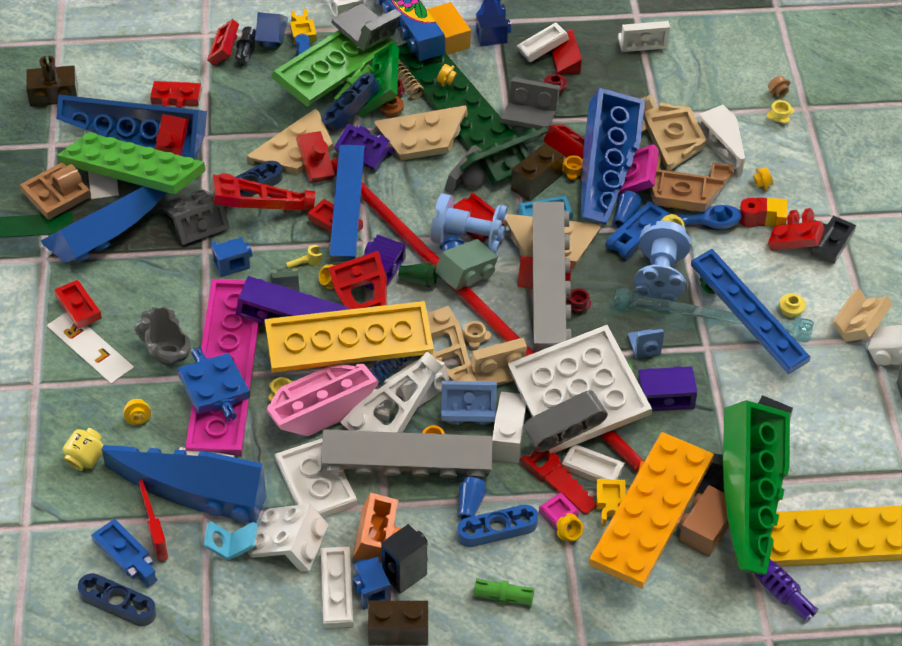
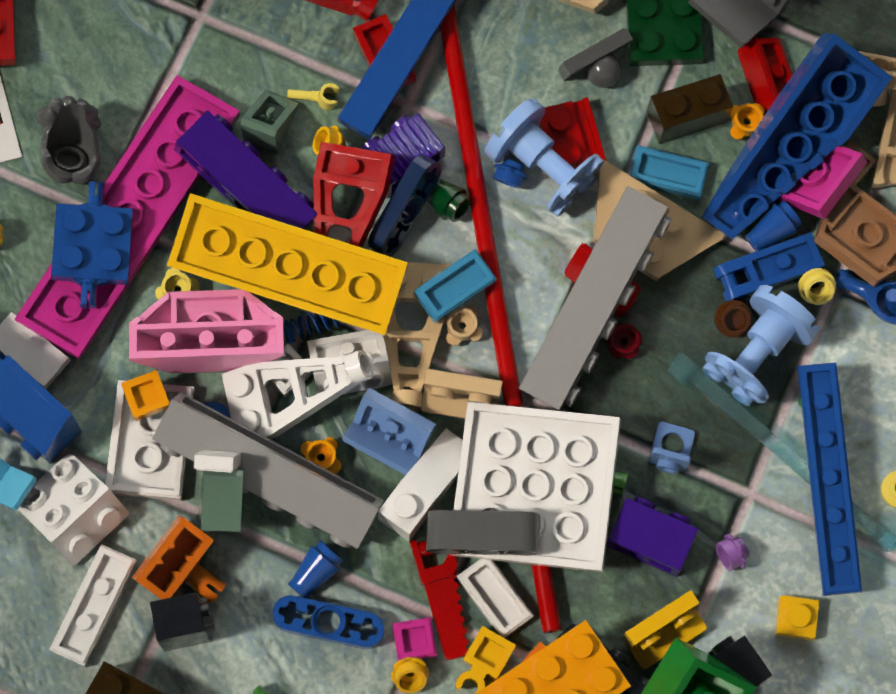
camera: 25 degrees right, 25 degrees up
blue brick [211,237,253,277] -> none
blue brick [352,557,391,610] -> none
sand green brick [435,239,498,290] -> none
dark green bracket [459,127,548,185] -> none
none -> light orange plate [121,370,170,421]
none -> white tile [194,450,241,473]
none -> sand green slope [197,470,243,532]
none -> dark blue beam [368,154,442,257]
none -> dark azure tile [413,249,497,324]
none -> yellow bracket [621,590,707,670]
none -> reddish brown plate [714,300,752,338]
none -> medium lavender plate [715,534,750,571]
none -> yellow plate [775,595,819,641]

